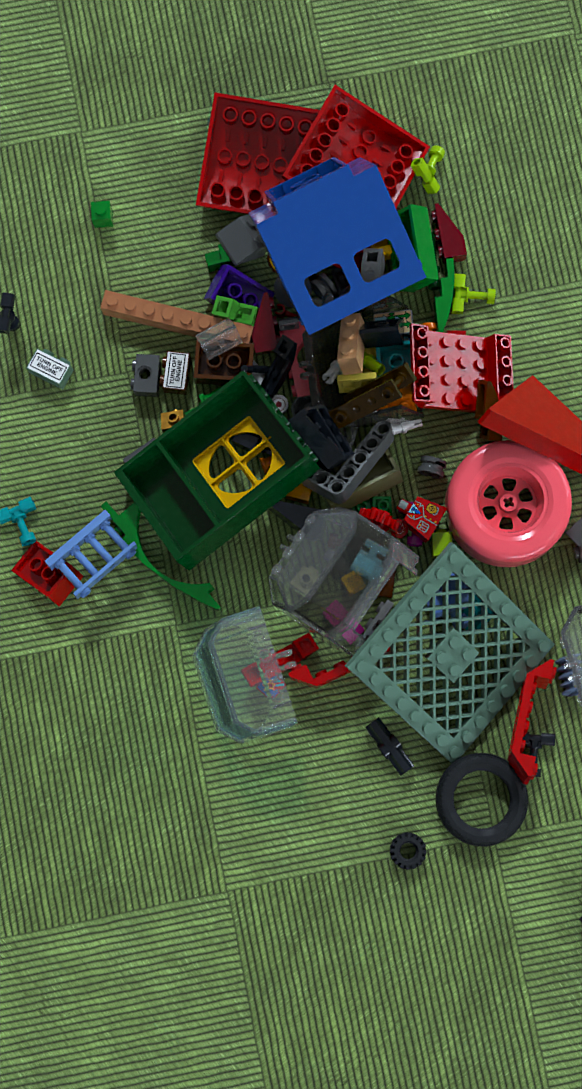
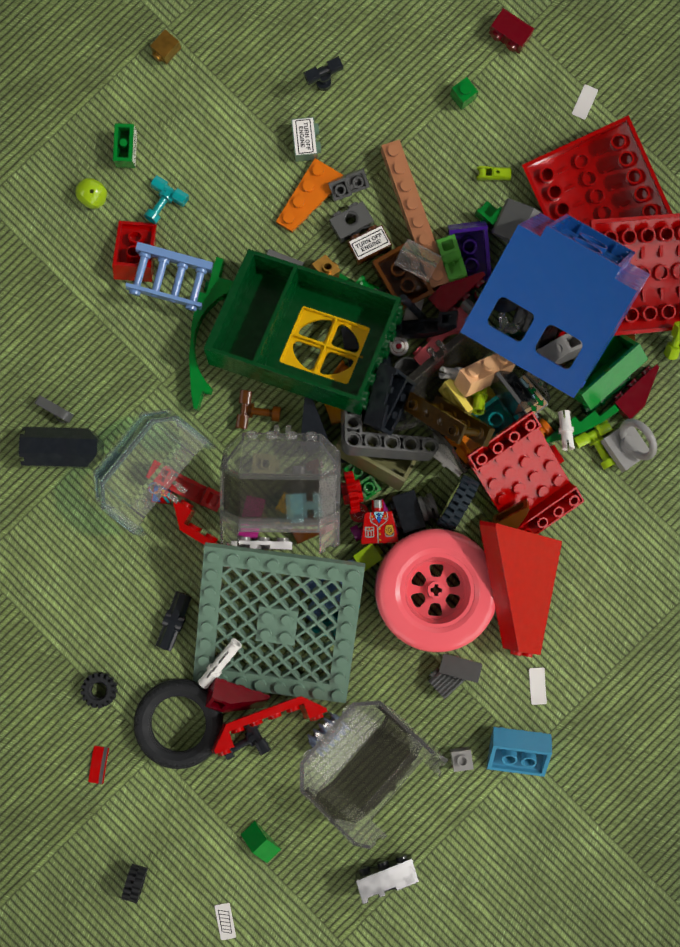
camera: 50 degrees right, 5 degrees up
none -> black brick [19,427,104,469]
none -> dark grey piece [35,395,74,423]
none -> red sticker [88,746,109,784]
none -> white pin [198,638,242,689]
none -> dark red slope [205,678,270,713]
none -> reddish brown bar [235,390,281,430]
none -> orange wing [276,158,343,233]
none -> dark grey slope [328,168,370,201]
none -> black brick [389,490,426,534]
none -> black wheel [437,475,480,531]
none -> lime bar [477,166,511,181]
none -> dark red brick [489,8,534,54]
none -> white pin [558,410,575,451]
none -> white sticker [572,84,598,120]
none -> light grey tile [600,419,657,473]

